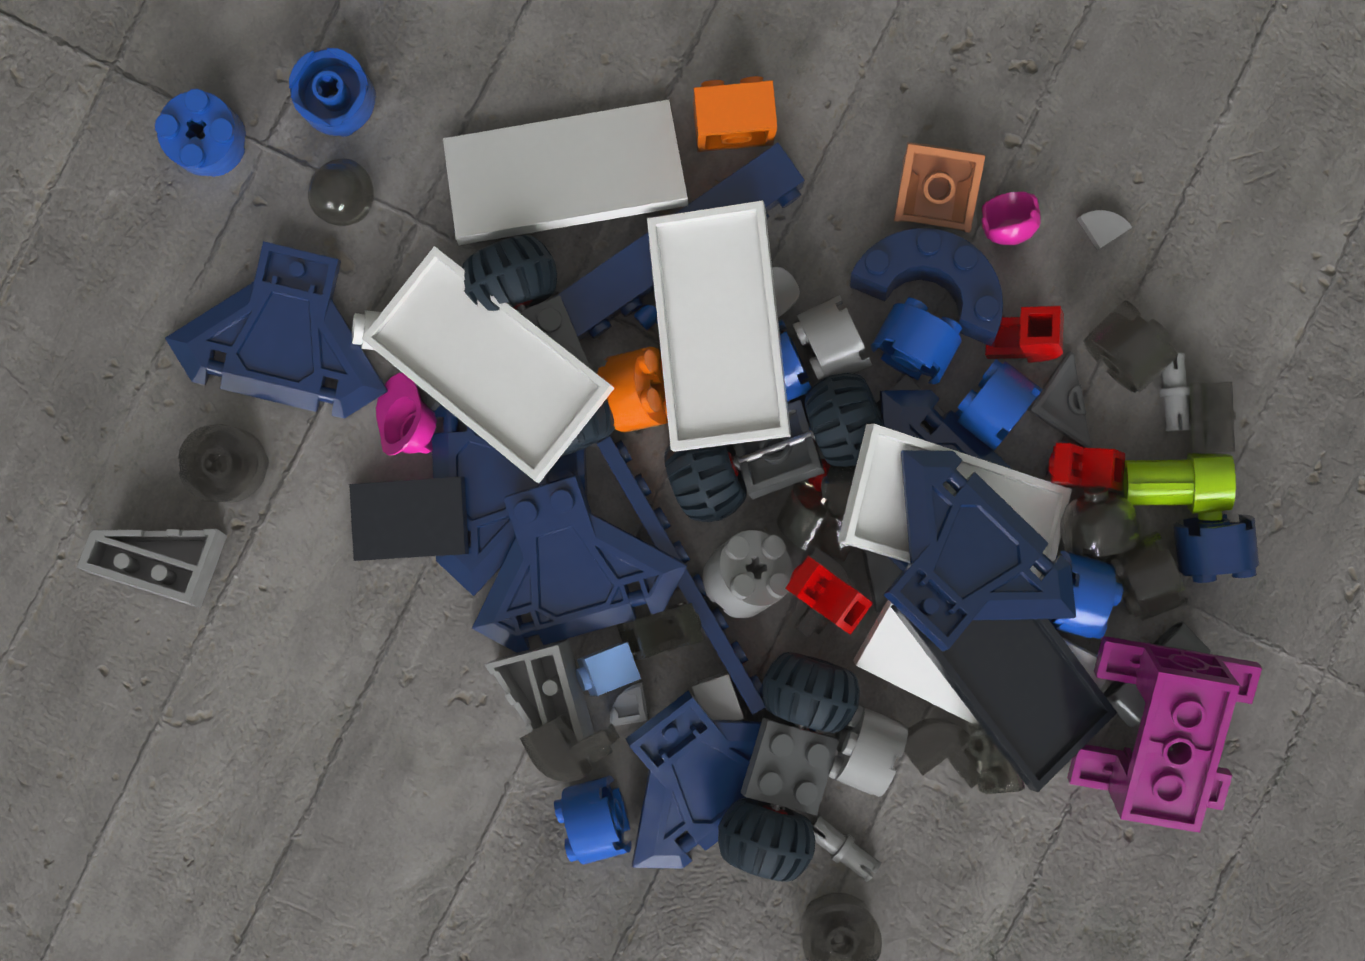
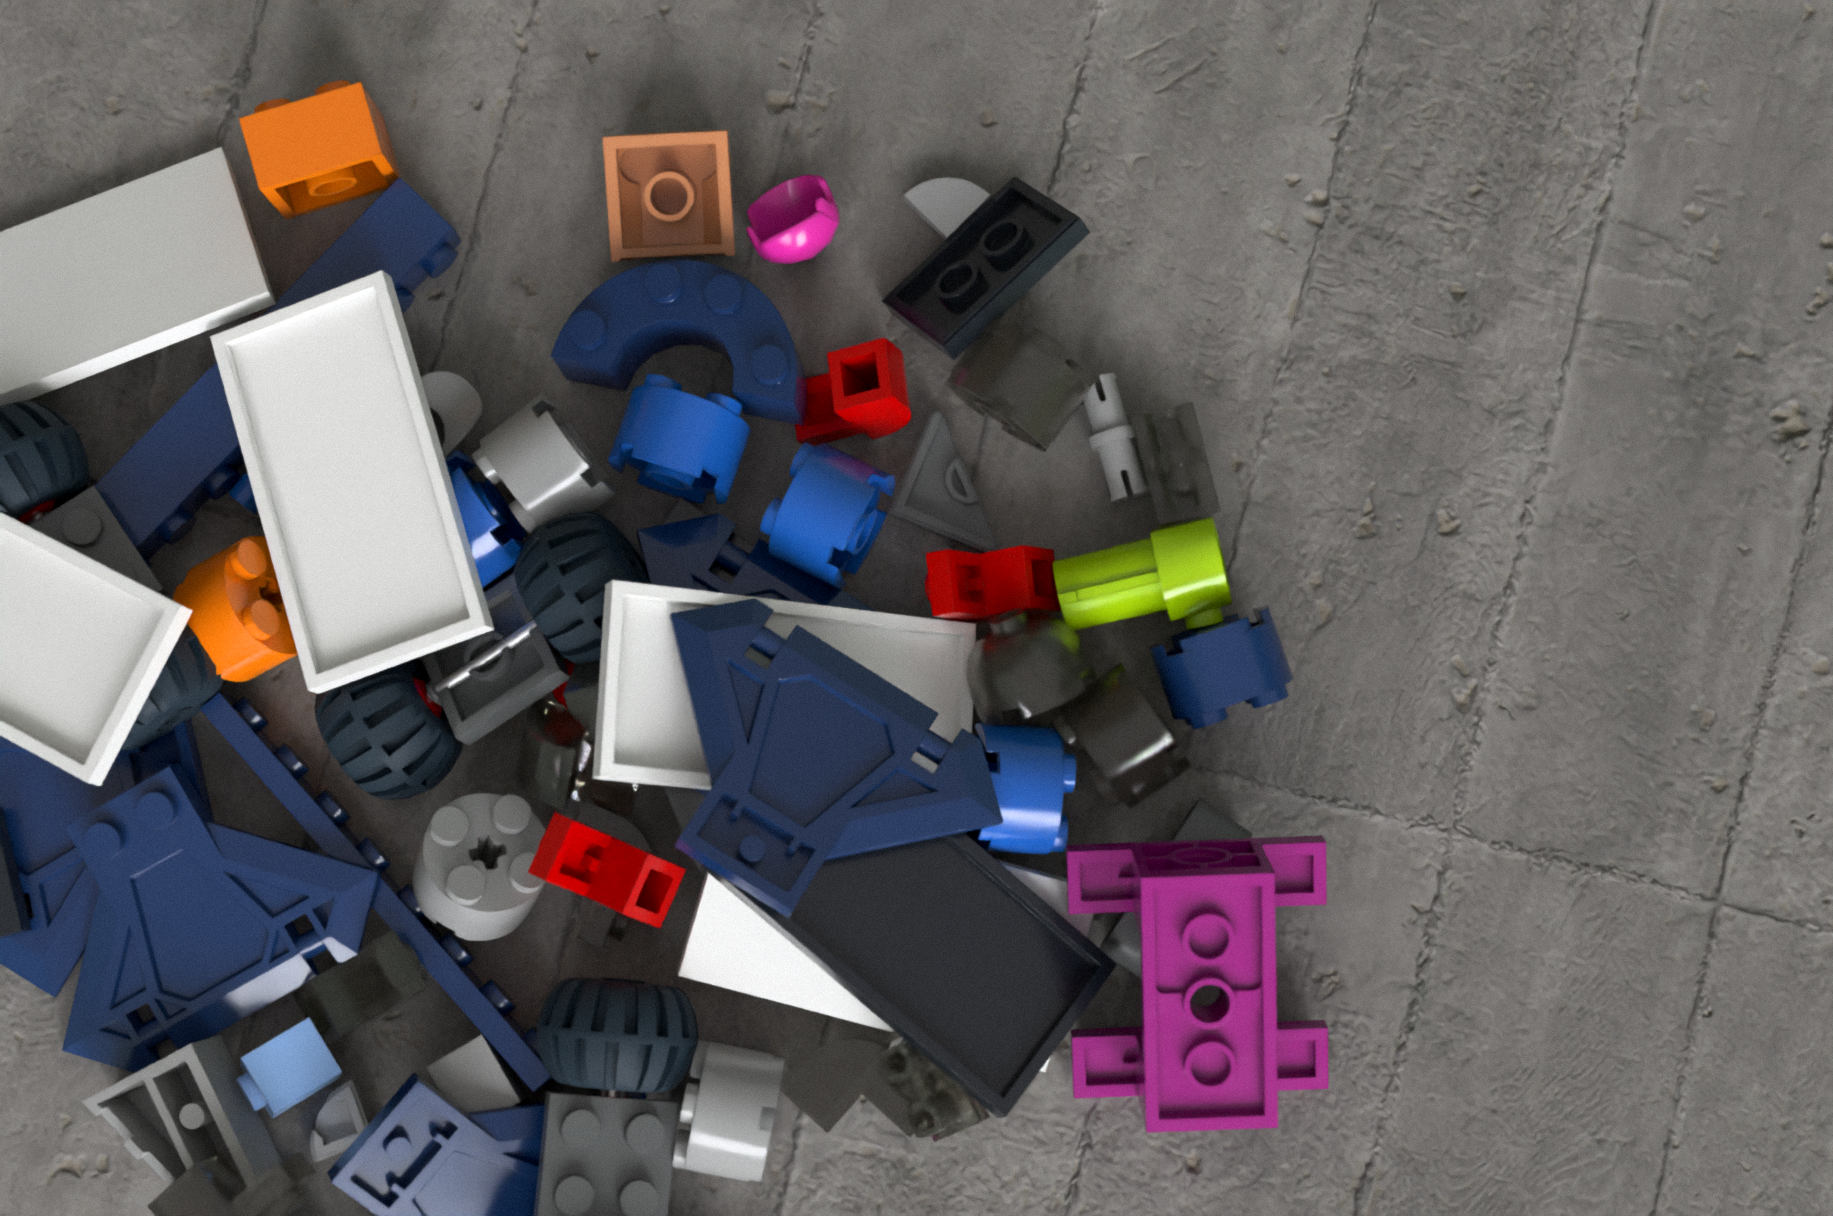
camera: 10 degrees left, 5 degrees down
none -> black tile [882,177,1090,360]

